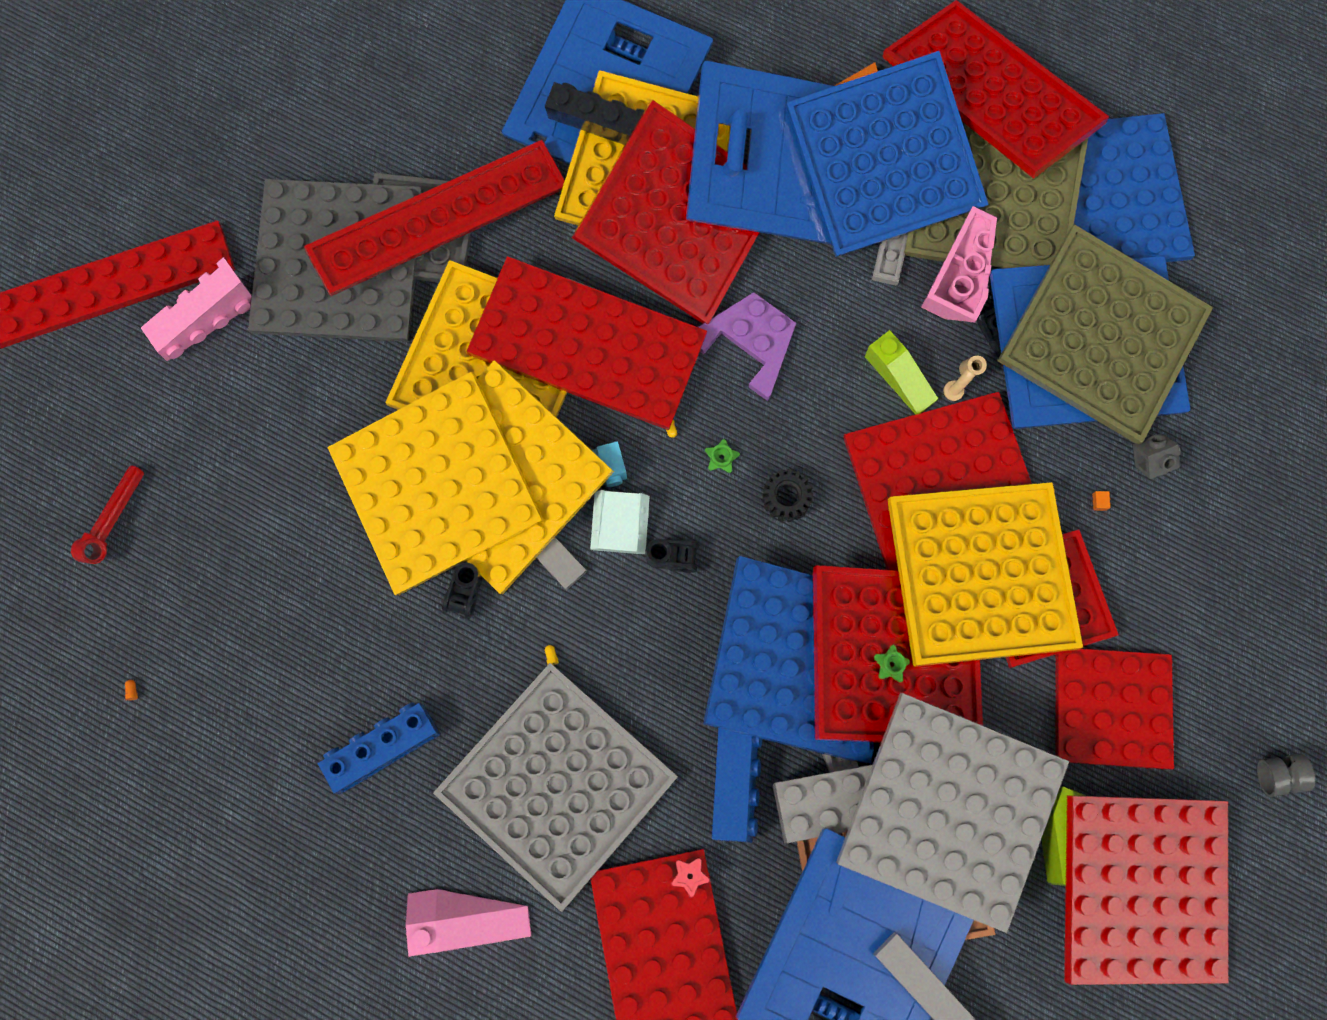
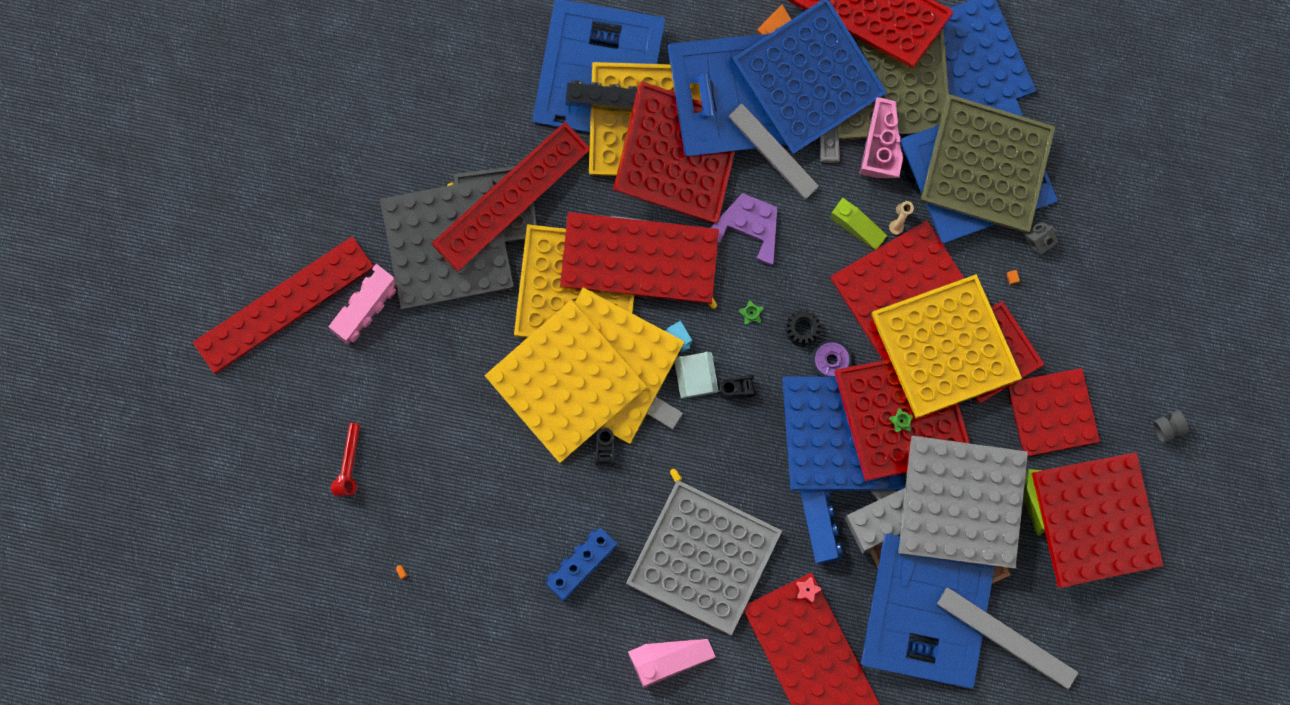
camera: 20 degrees left, 0 degrees up
none -> light grey tile [728,104,818,199]
none -> medium lavender wheel [811,339,853,377]

